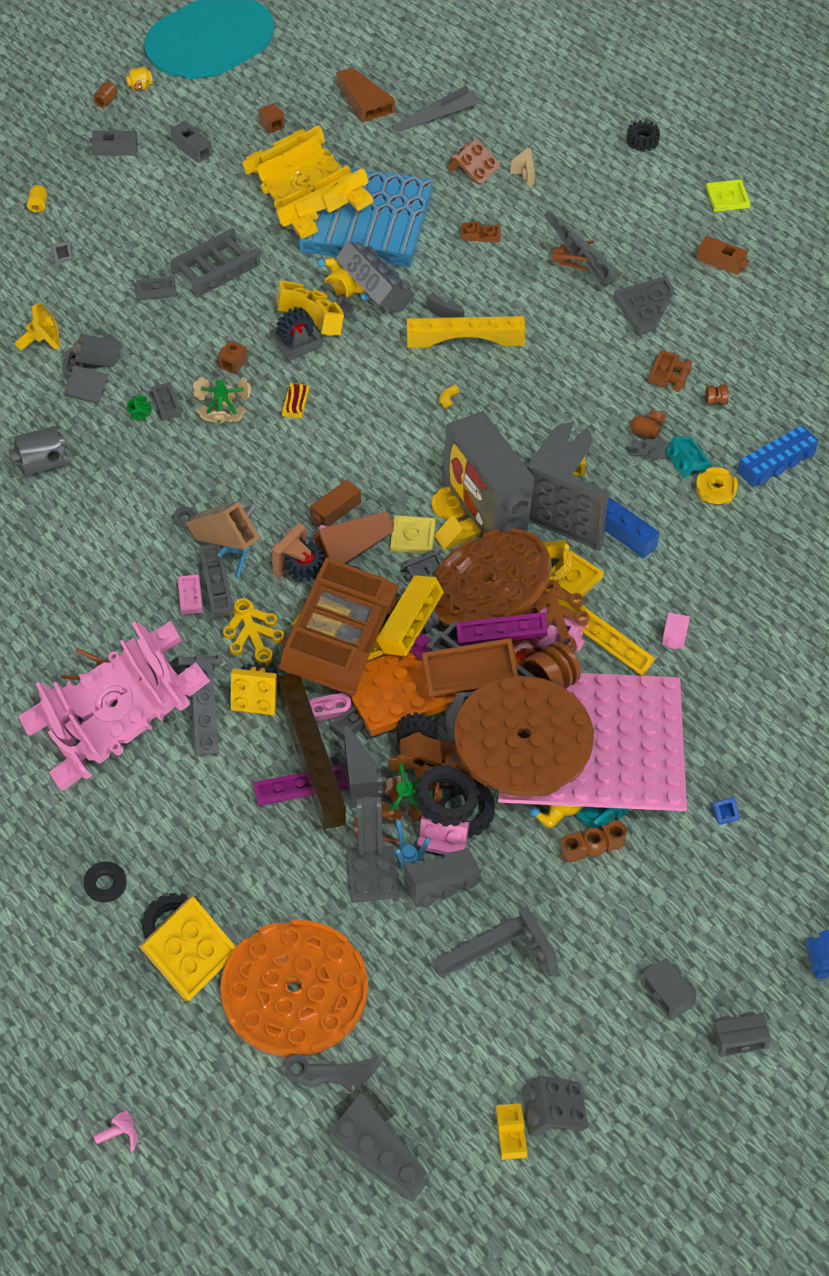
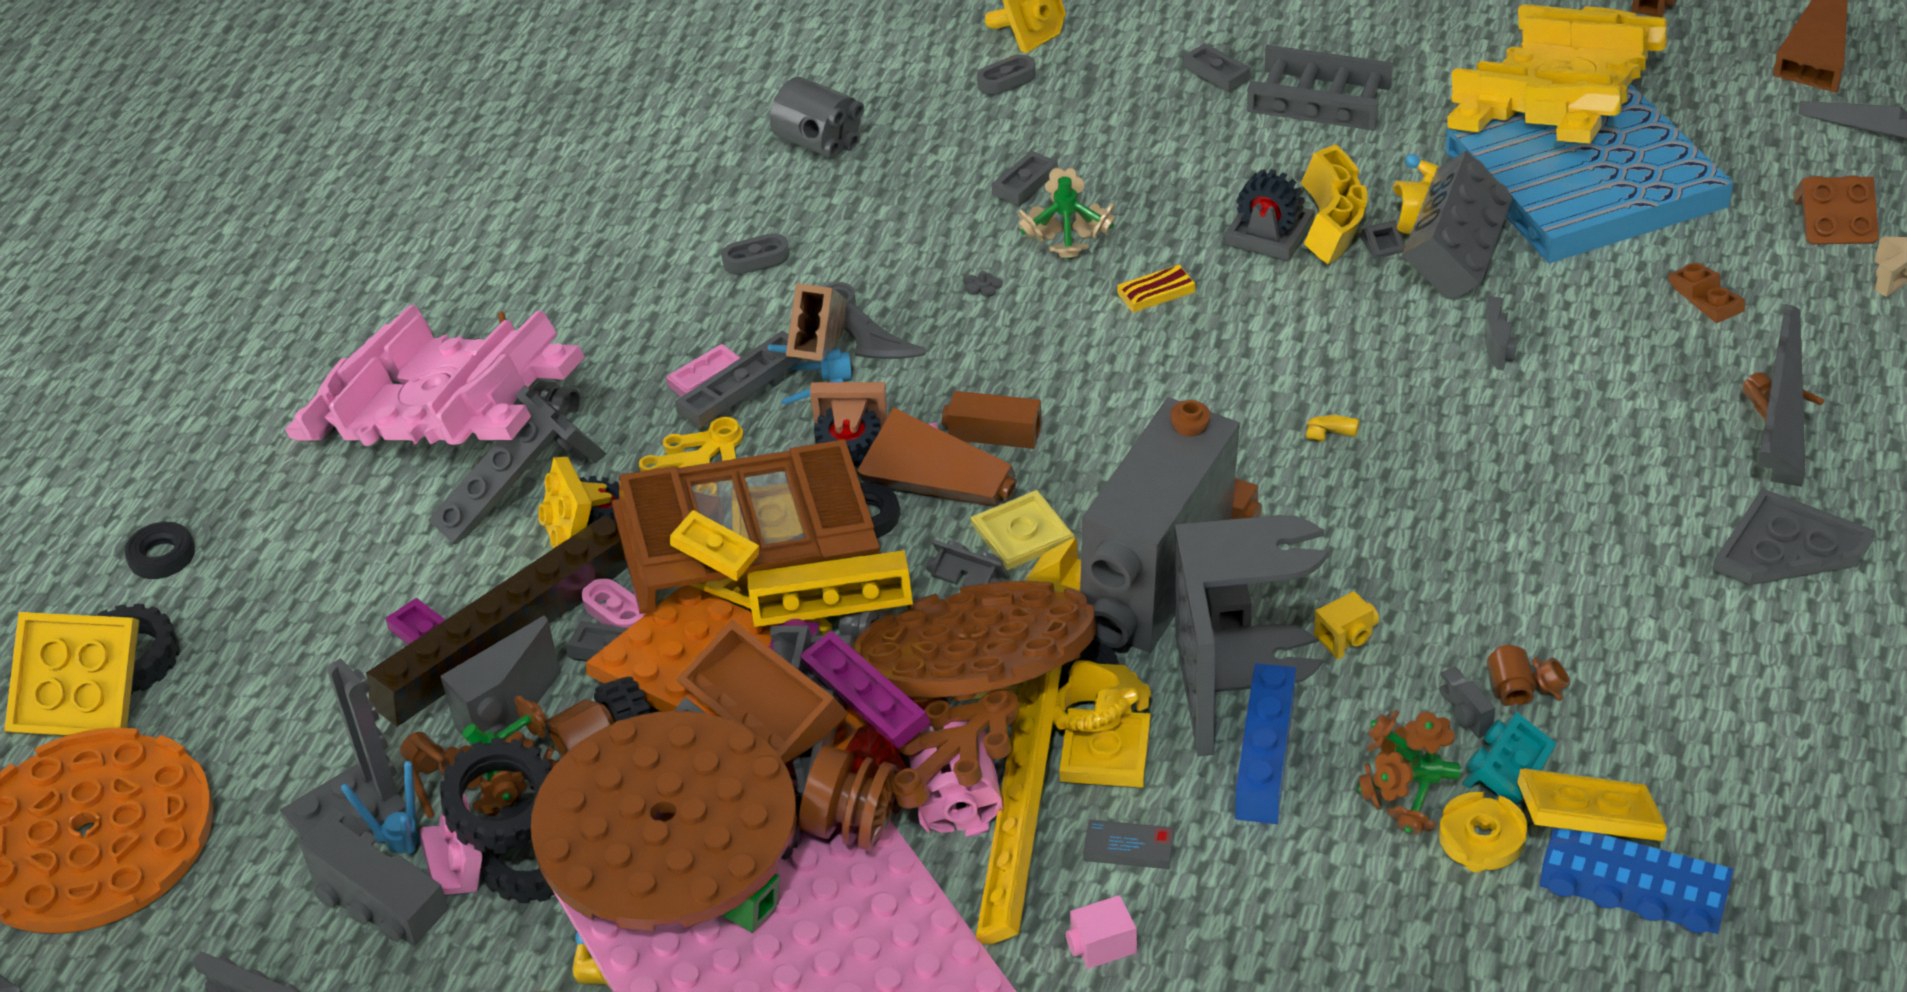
camera: 60 degrees right, 10 degrees down
dark grey piece [64,365,108,403] -> none
dark grey brick [73,334,121,367] -> none
green gear [127,395,152,420] -> none
dark orange brick [218,341,248,374] -> none
yellow arch [407,316,525,348] -> none
dark orange plate [648,350,692,392] -> none
dark orange wheel [705,384,729,405] -> none
none -> yellow plate [670,510,759,581]
none -> dark grey plate [721,233,789,274]
none -> dark grey plant [963,271,1003,296]
none -> dark grey tile [1083,819,1174,869]
none -> dark orange plate [1170,400,1211,437]
none -> dark orange plant [1358,709,1461,835]
none -> yellow tile [1517,768,1667,842]

